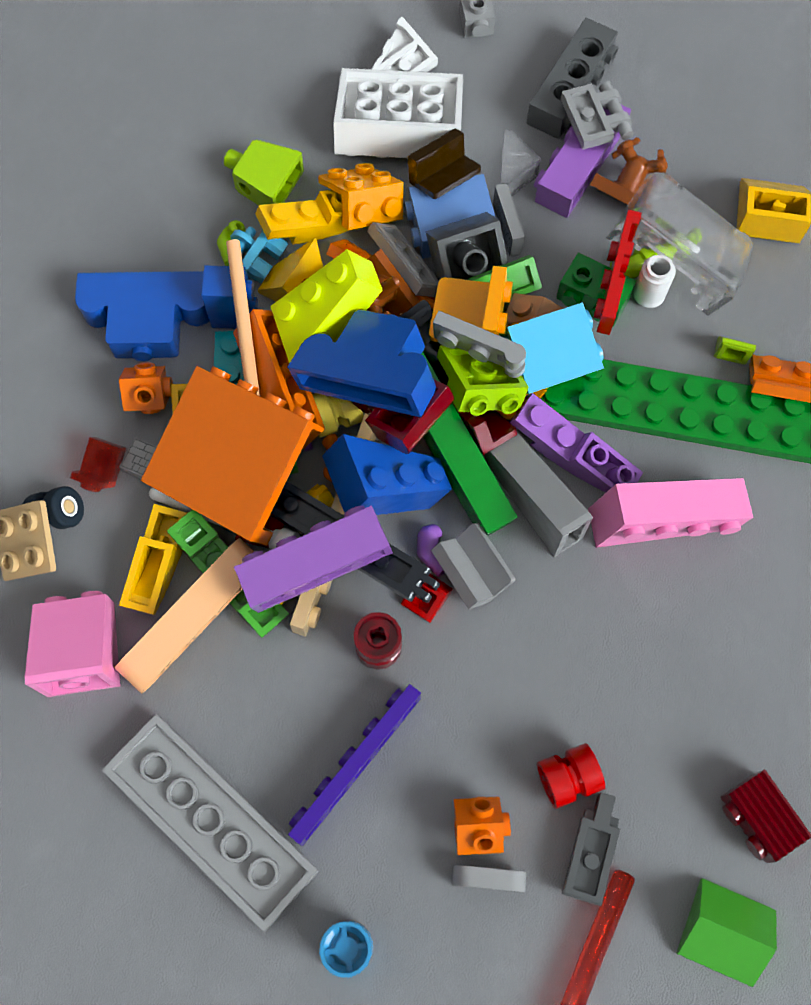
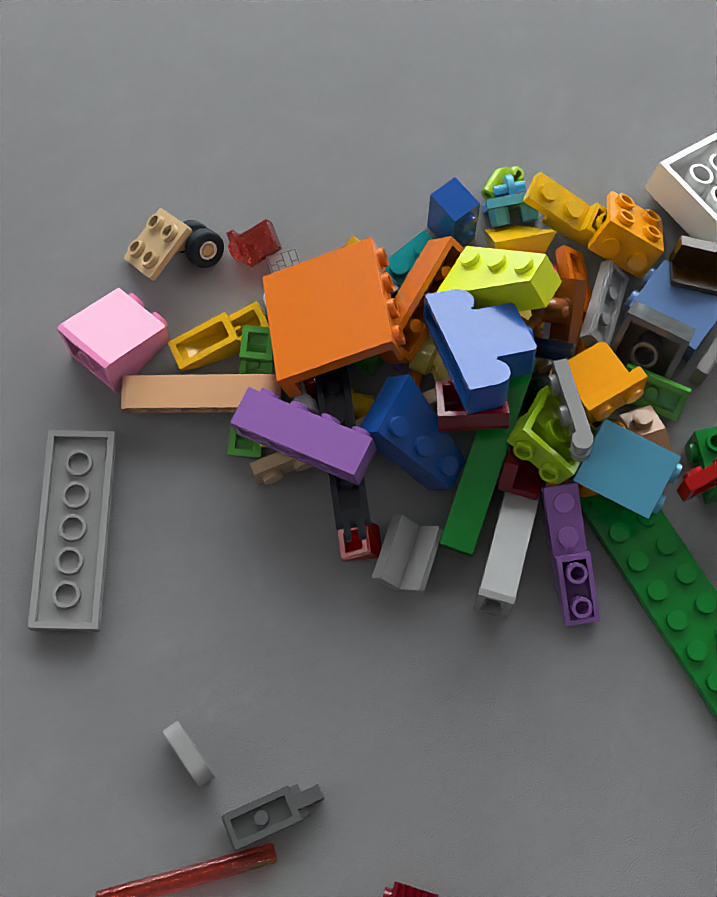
camera: 50 degrees right, 0 degrees up
blue brick [75,271,210,361] -> none
orange brick [118,362,173,414] -> none
lime torso [224,140,304,205] -> none
light nougat bar [226,239,260,396] -> none
dark purple plate [288,684,421,847] -> none
dark azure wheel [320,921,373,978] -> none
dark red wheel [353,612,402,670] -> none
medium lavender arm [417,524,445,577] -> none
orange brick [454,797,511,855] -> none
red wheel [536,743,606,809] -> none
bright pink wedge [588,478,753,548] -> none

